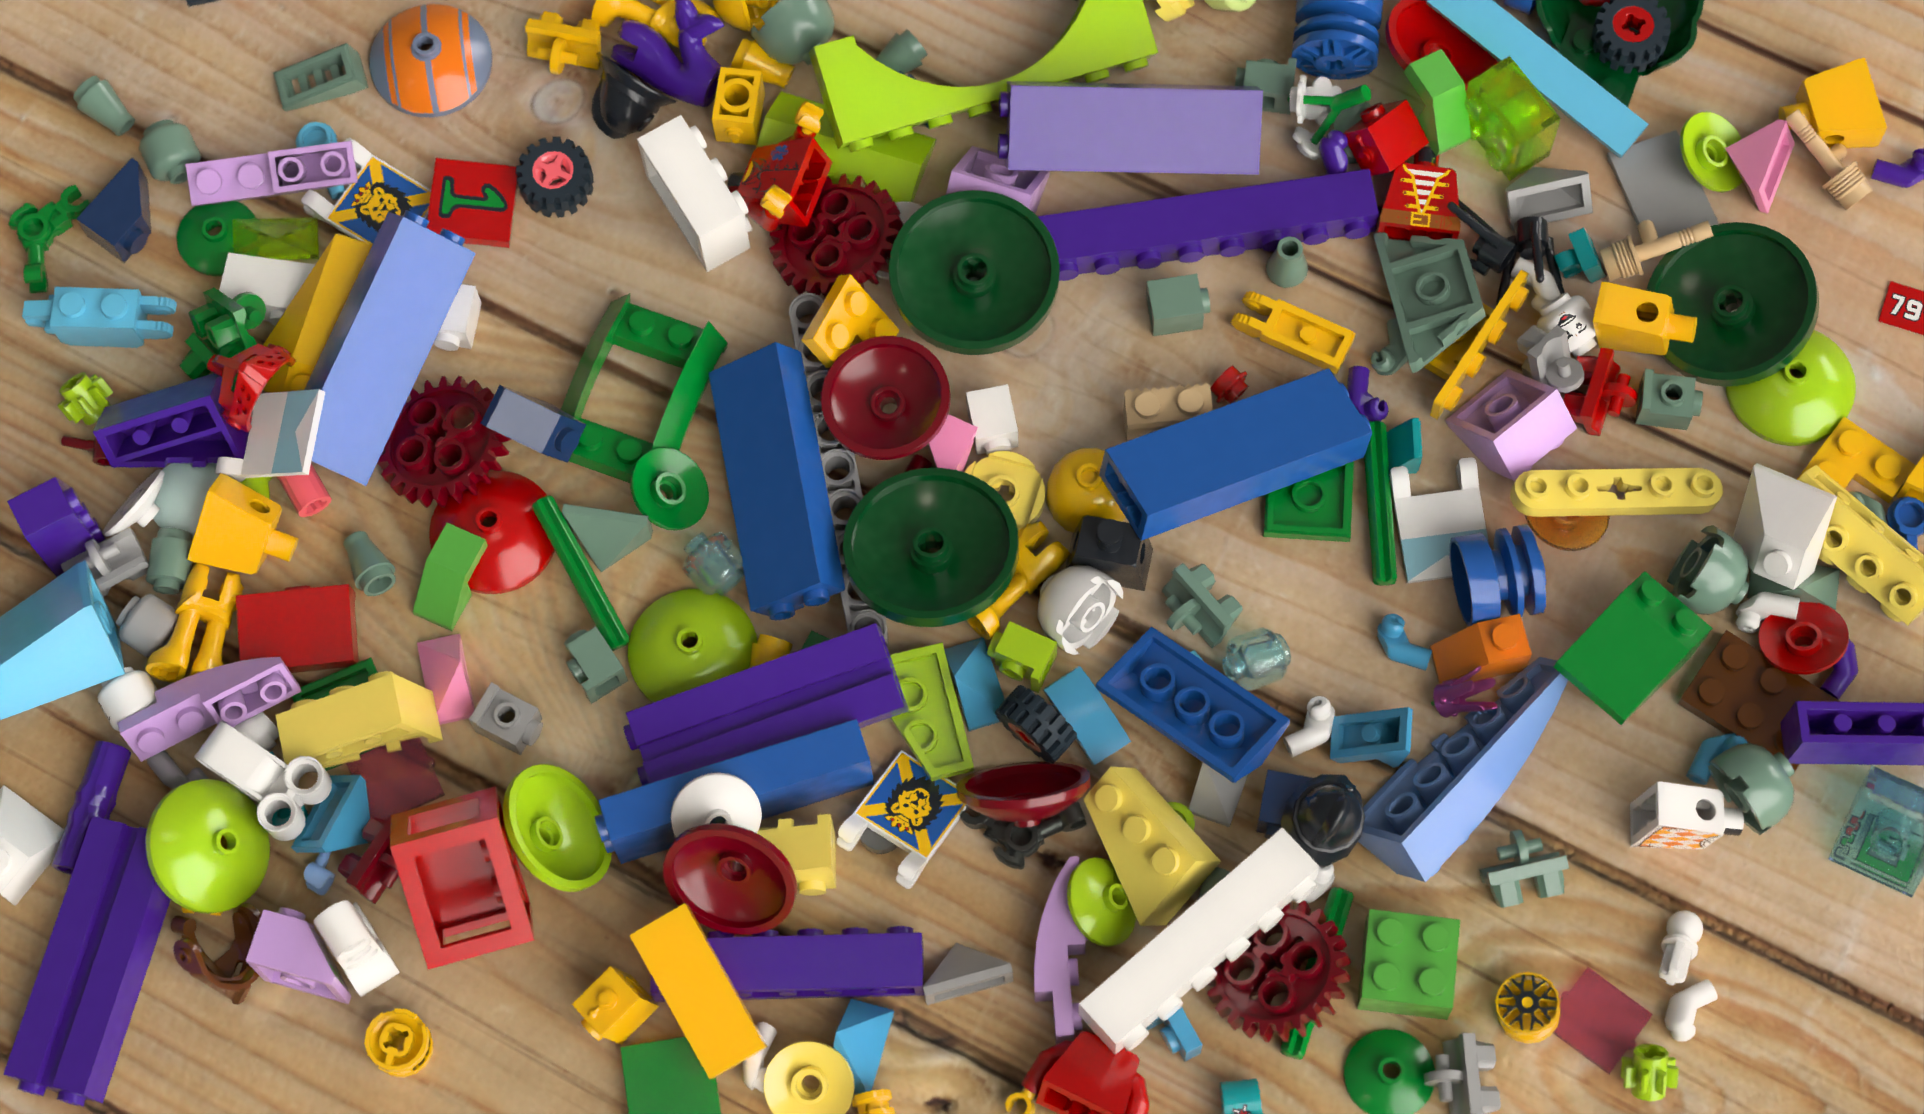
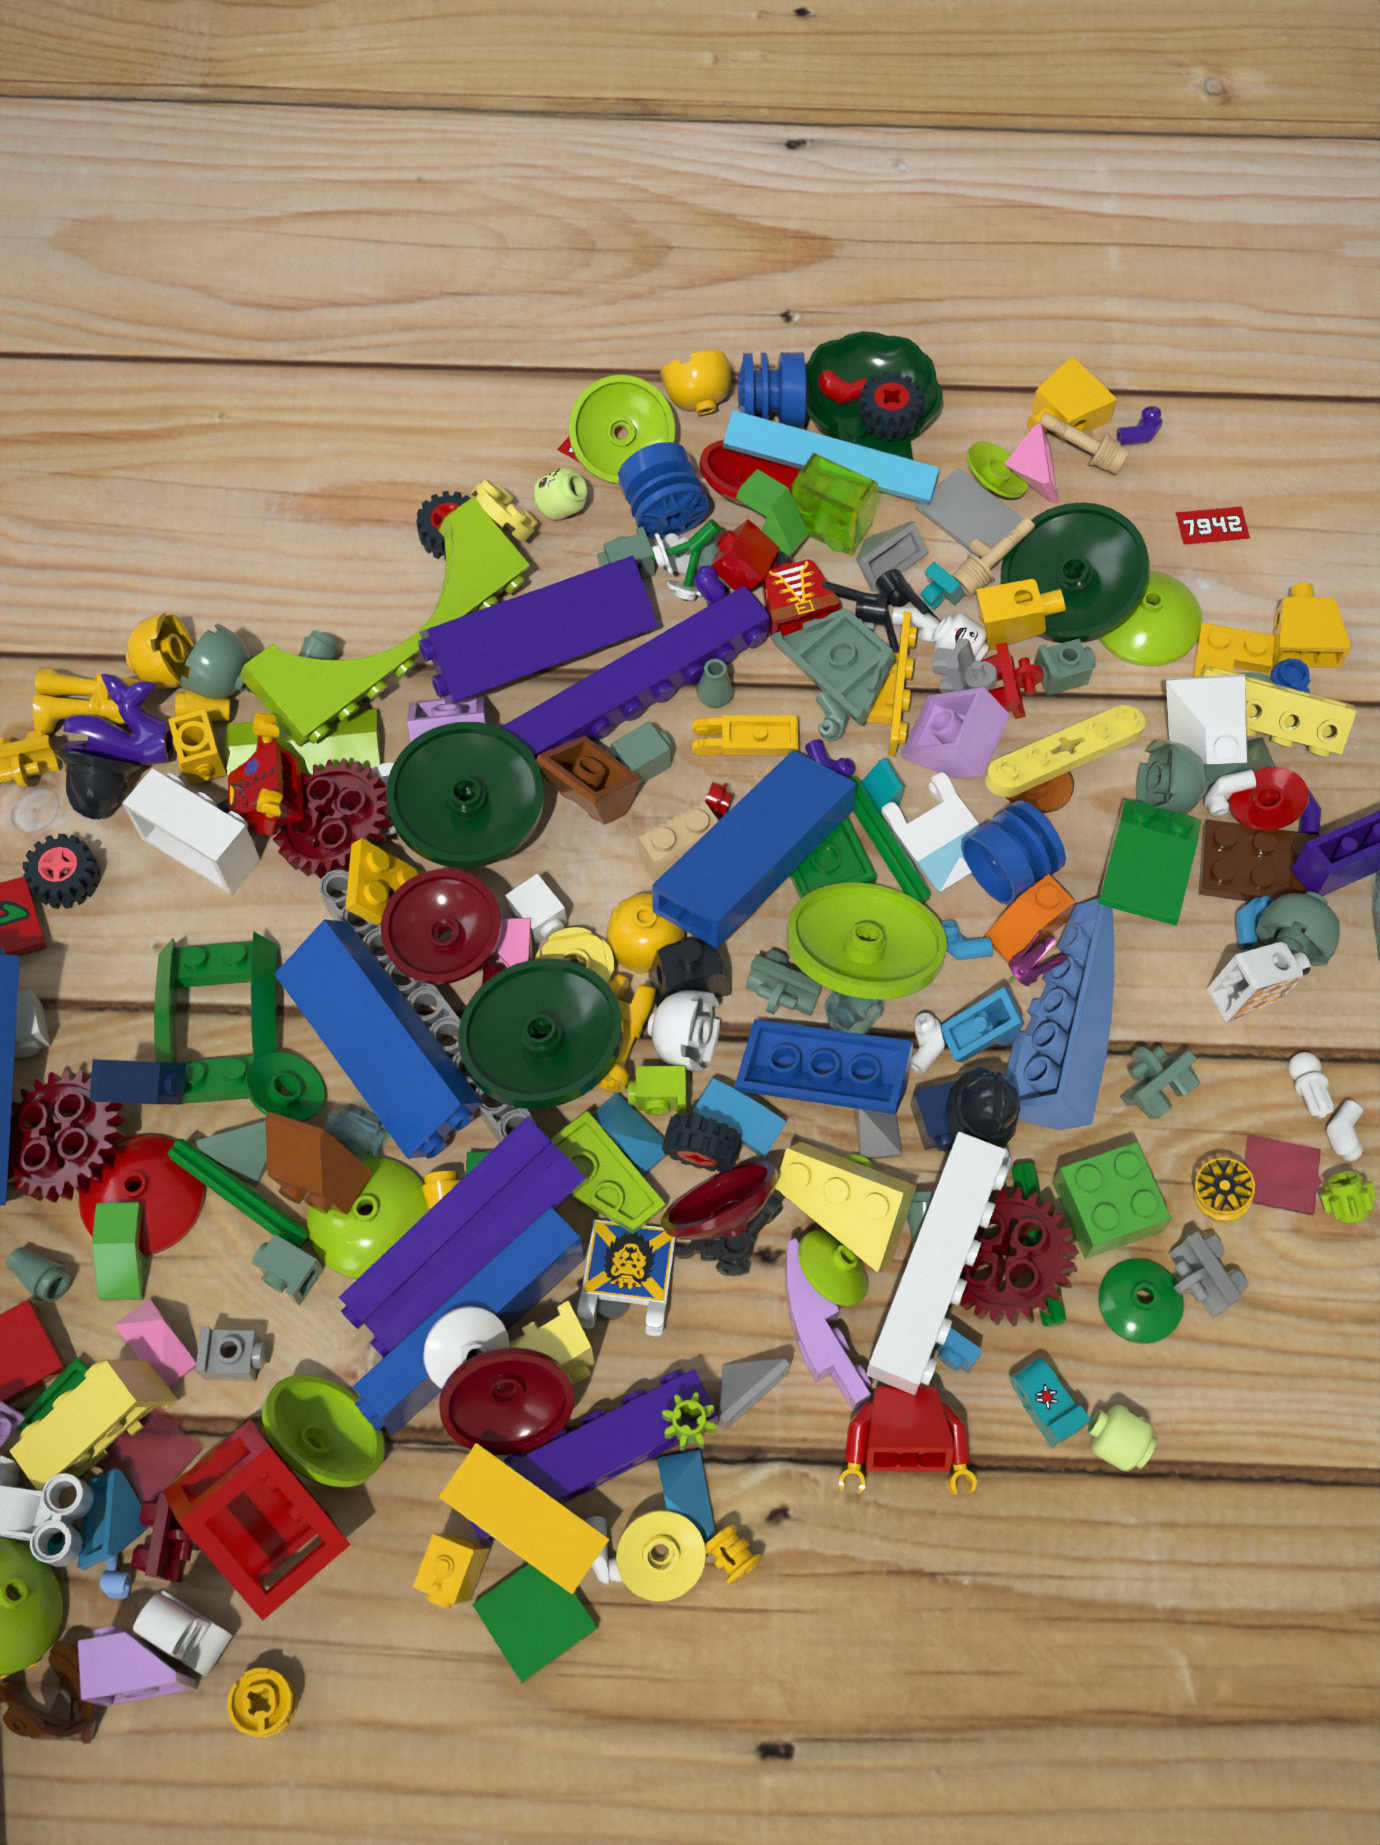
camera: 30 degrees left, 5 degrees down
none -> dark orange slope [265,1112,373,1215]
none -> dark orange slope [536,736,642,825]
none -> lime gear [662,1392,716,1451]
none -> lime dish [786,882,947,1000]

